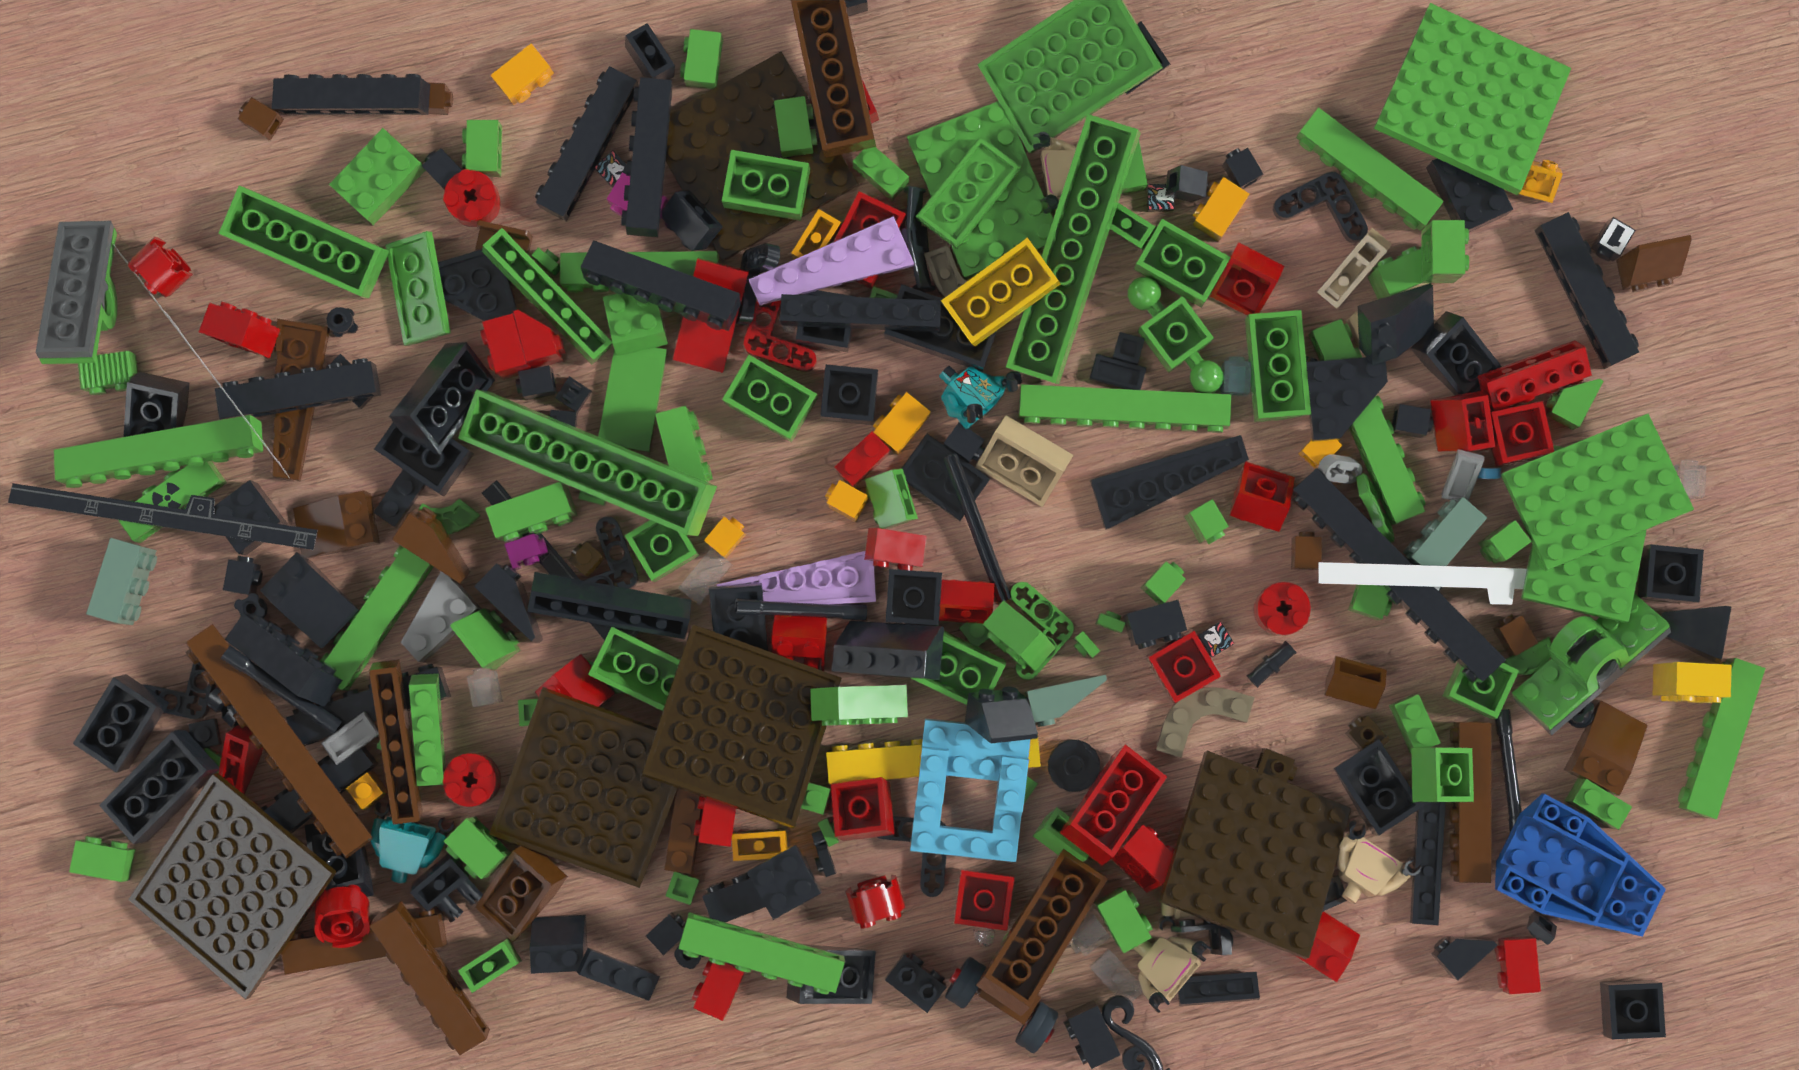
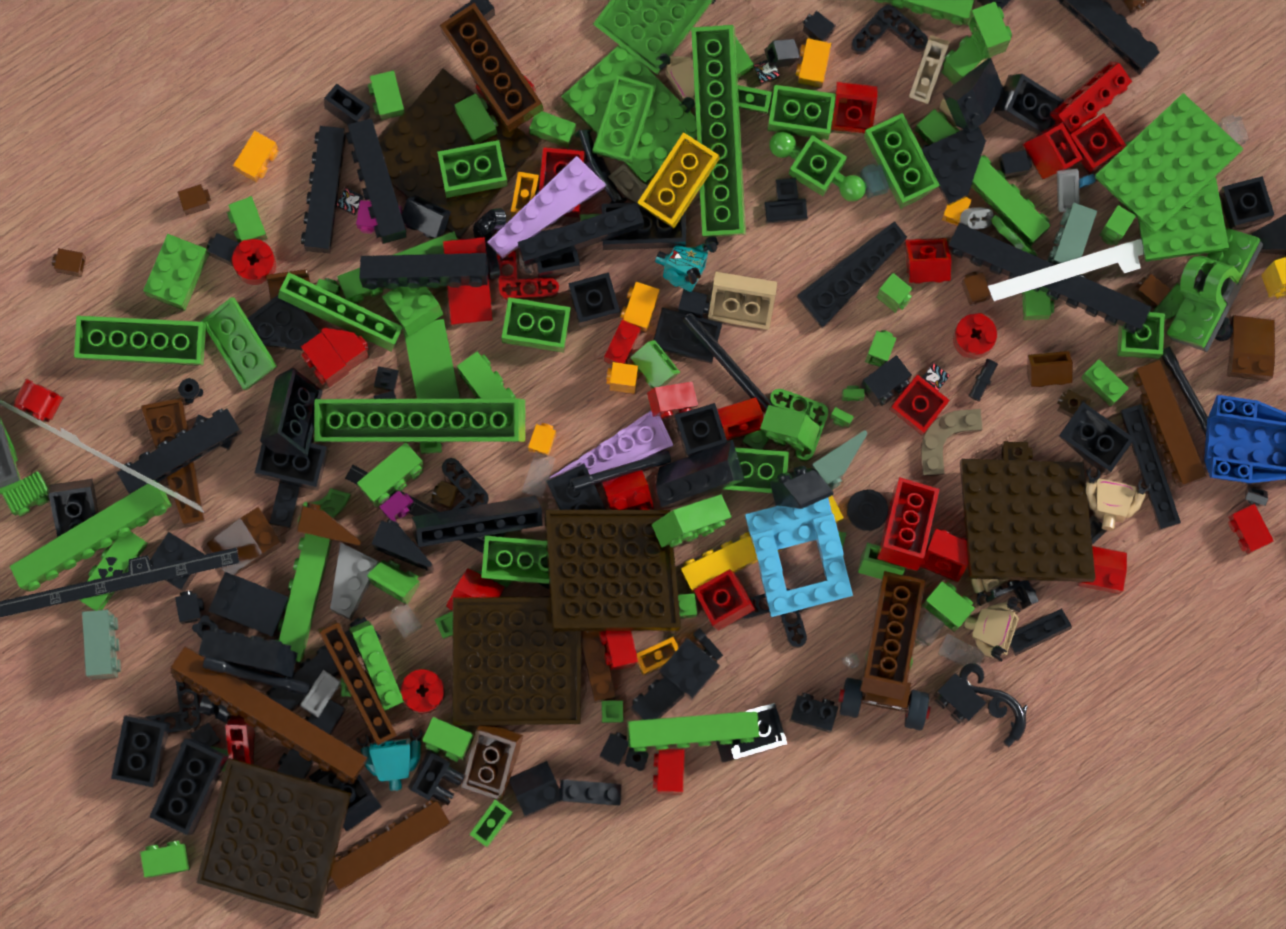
camera: 30 degrees left, 5 degrees down
red brick [199,301,280,359] -> none
black brick [272,74,430,115] -> none
red brick [314,885,370,948] -> none
light orange brick [346,771,388,809] -> none
reddish brown brick [370,901,490,1055] -> none
black brick [516,365,557,400] -> none
bright green brick [624,520,700,582] -> none
bright green plate [818,818,839,847] -> none
red brick [845,875,905,929] -> none
red brick [954,868,1014,931] -> none
bright green brick [1019,384,1231,433] -> none
bright green brick [1411,747,1474,802] -> none
black slope [1431,936,1498,981] -> none
bright green slope [1546,379,1604,430] -> none
bright green brick [1565,778,1632,830] -> none

